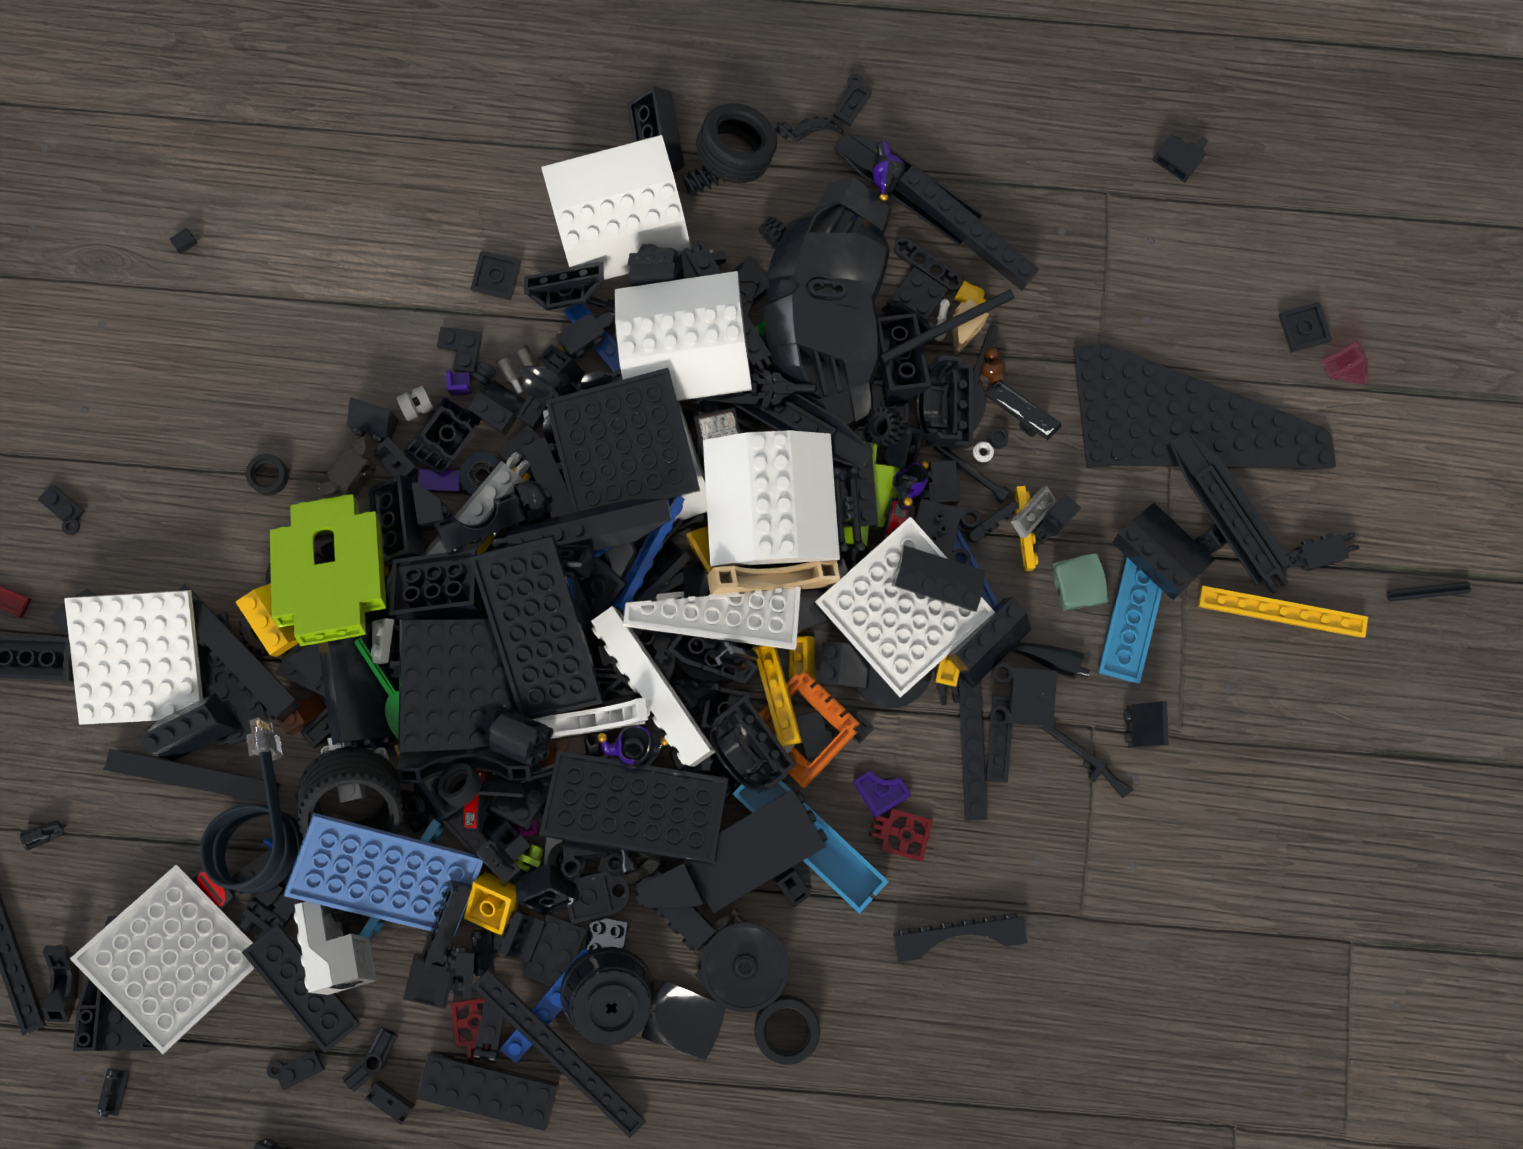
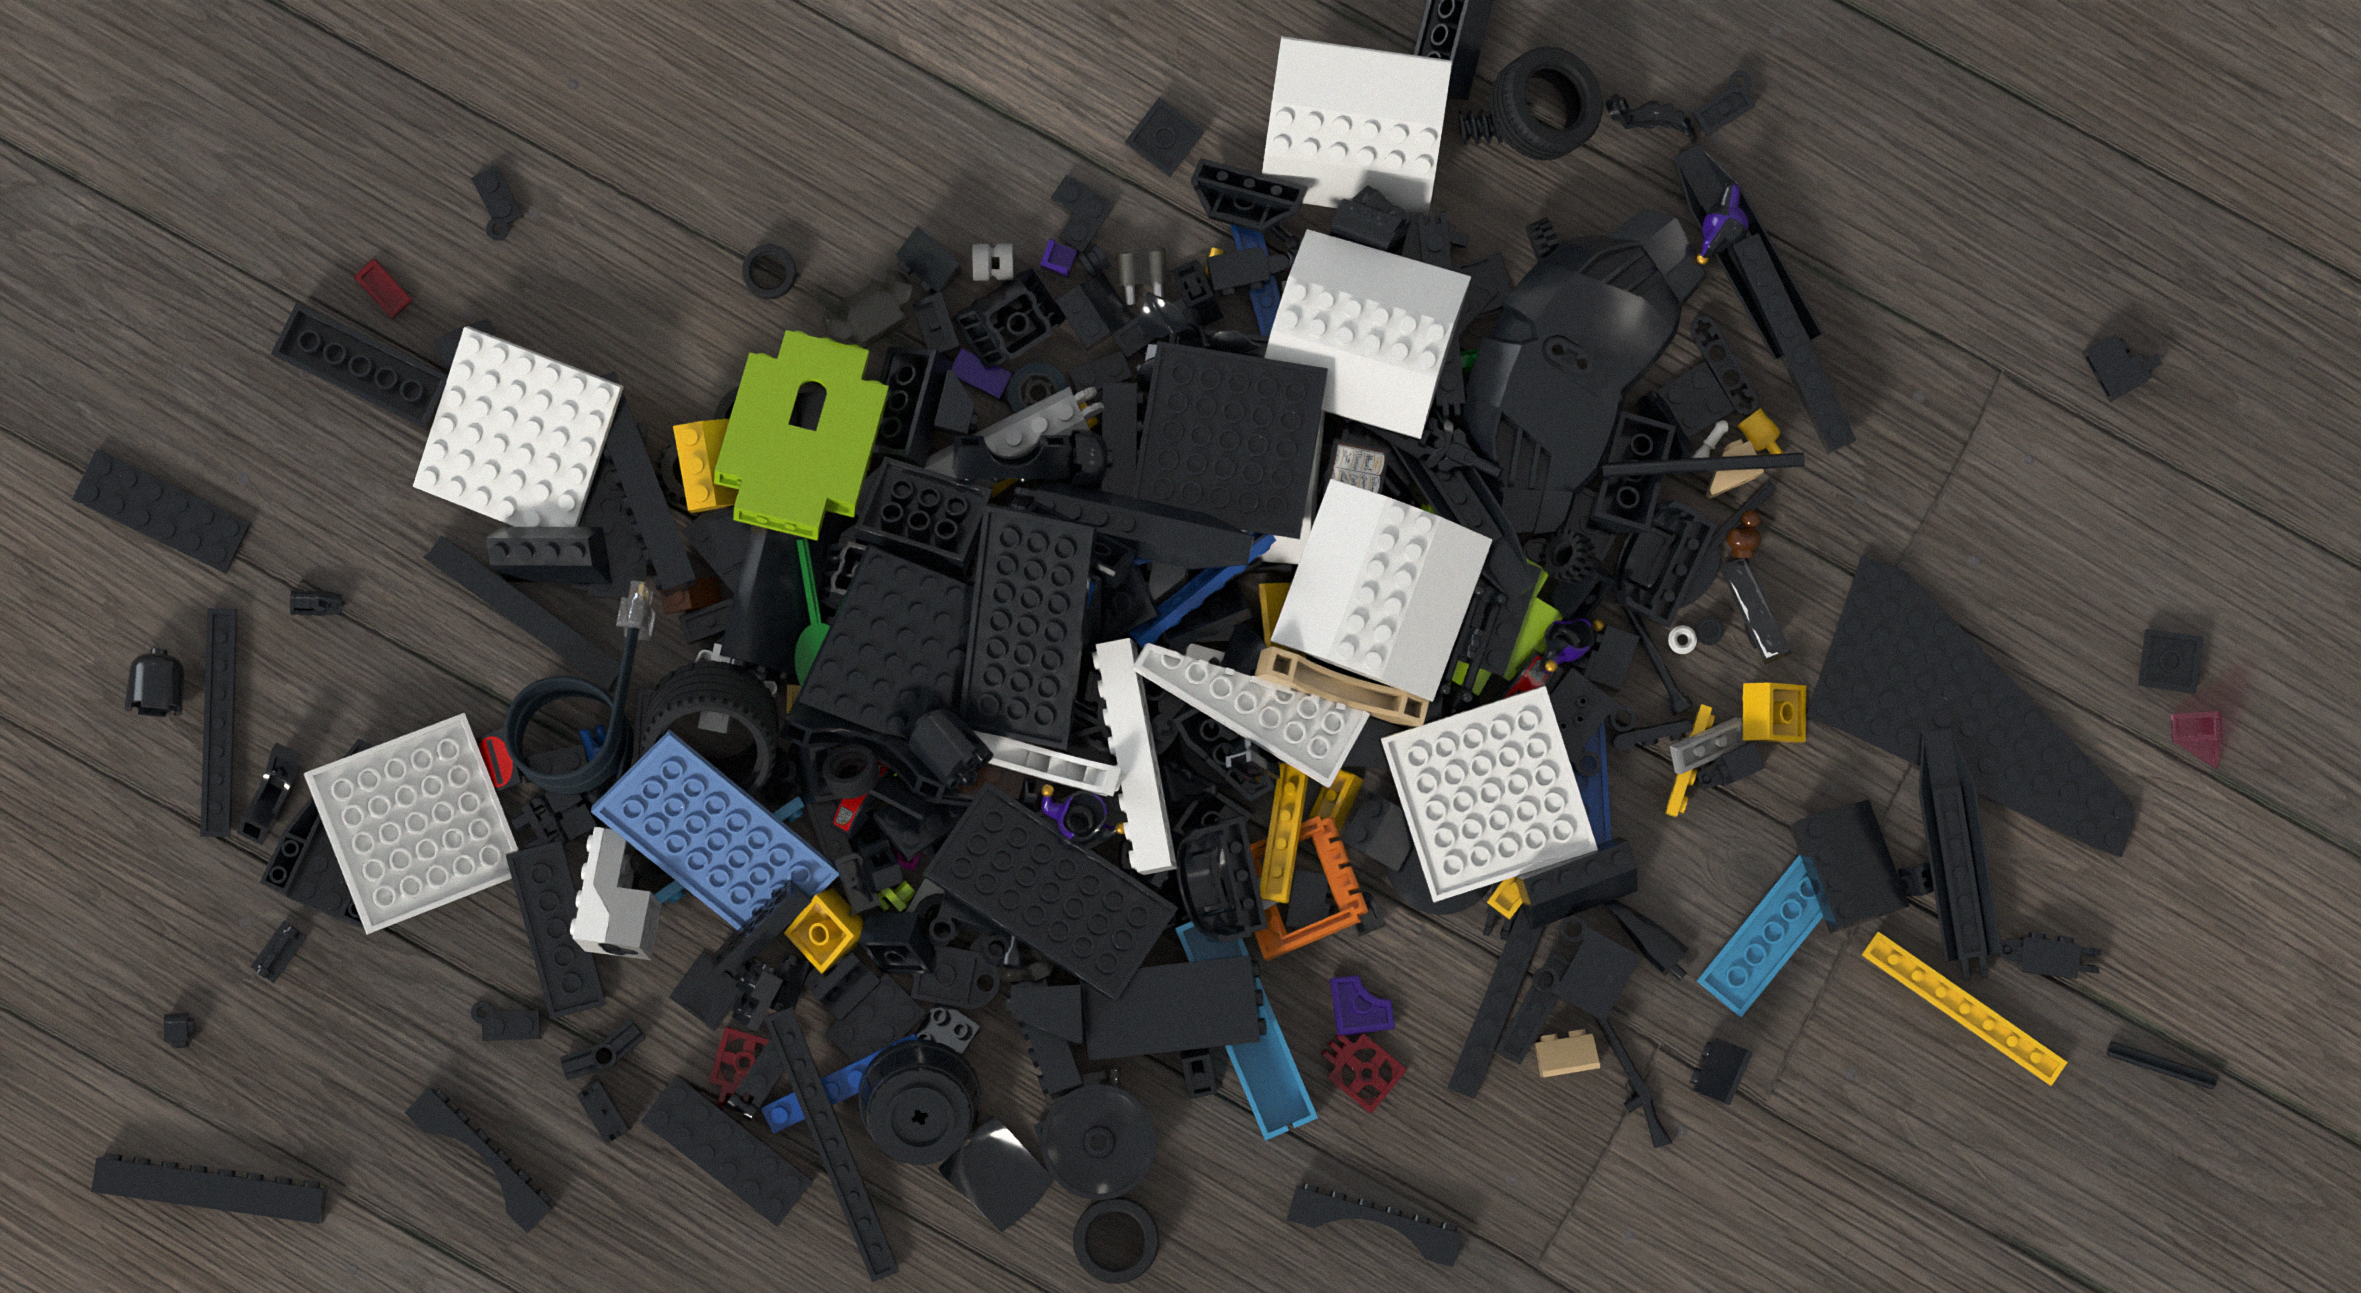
camera: 30 degrees right, 5 degrees up
light grey wing [371,618,394,664] -> none
black slope [891,545,985,612] -> none
sand green piece [1052,553,1109,611] -> none
none -> tan slope [1535,1029,1600,1077]
none -> yellow slope [1742,683,1806,743]

